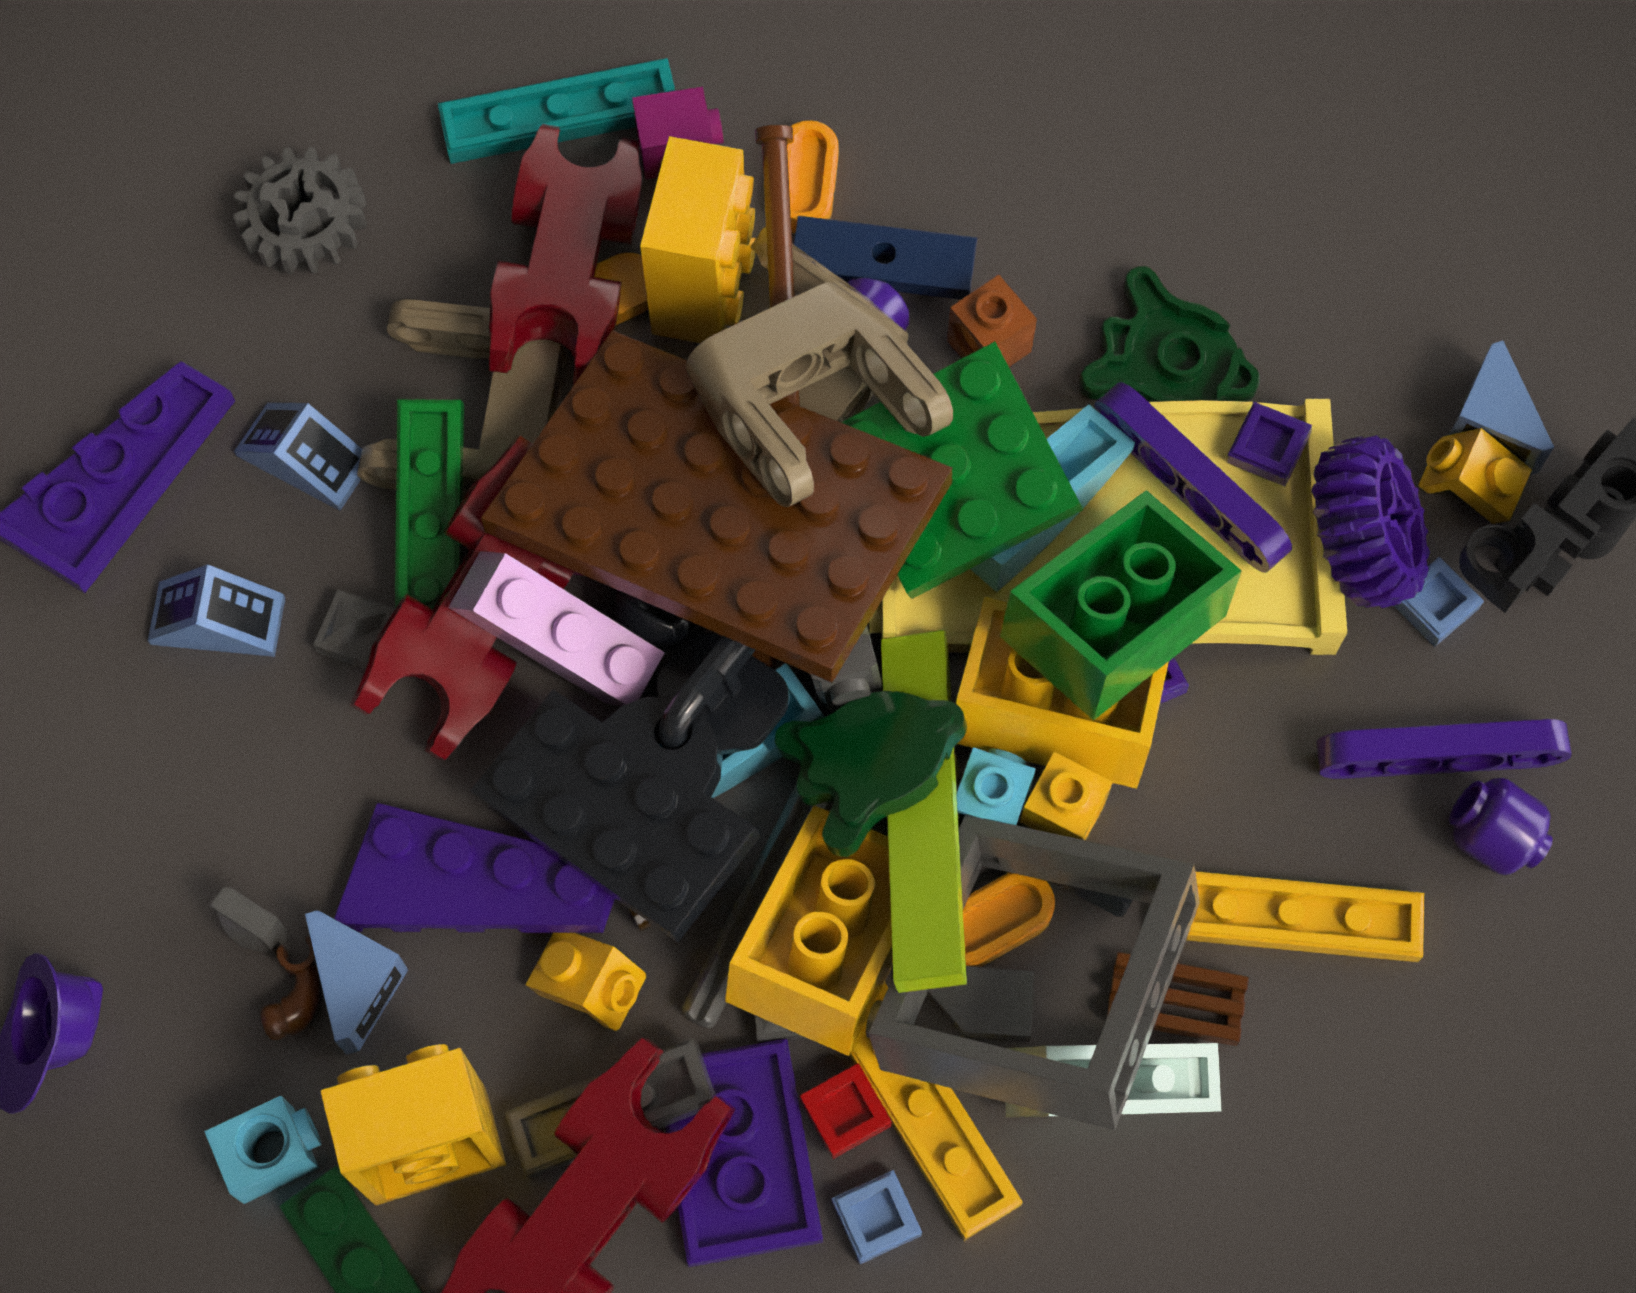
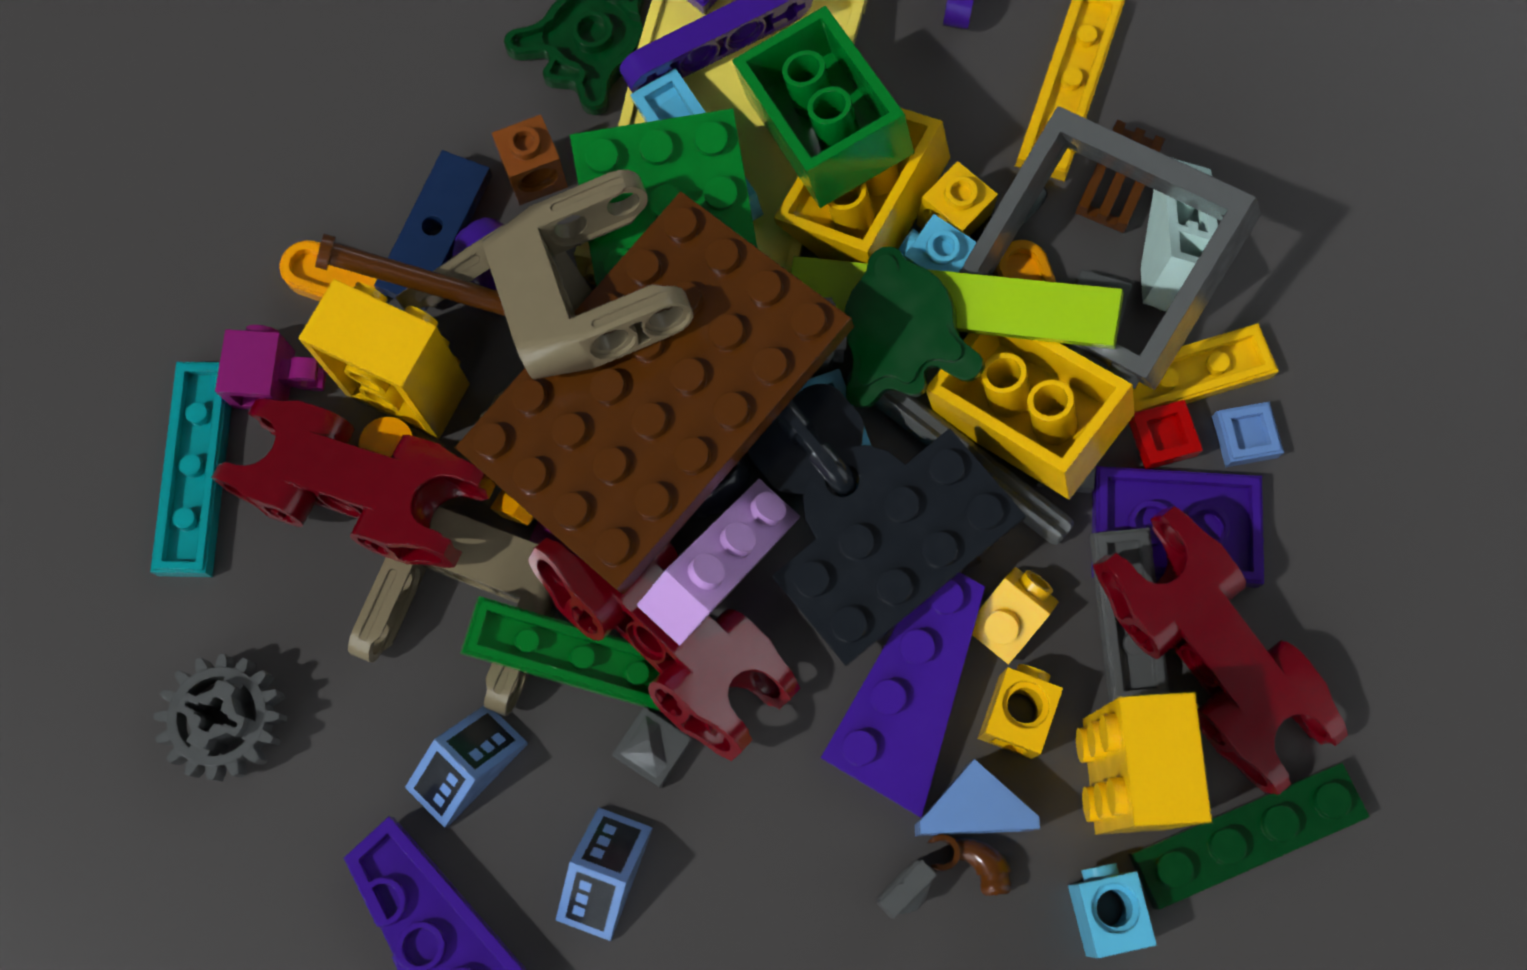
camera: 75 degrees left, 5 degrees up
none -> yellow brick [977,664,1063,759]

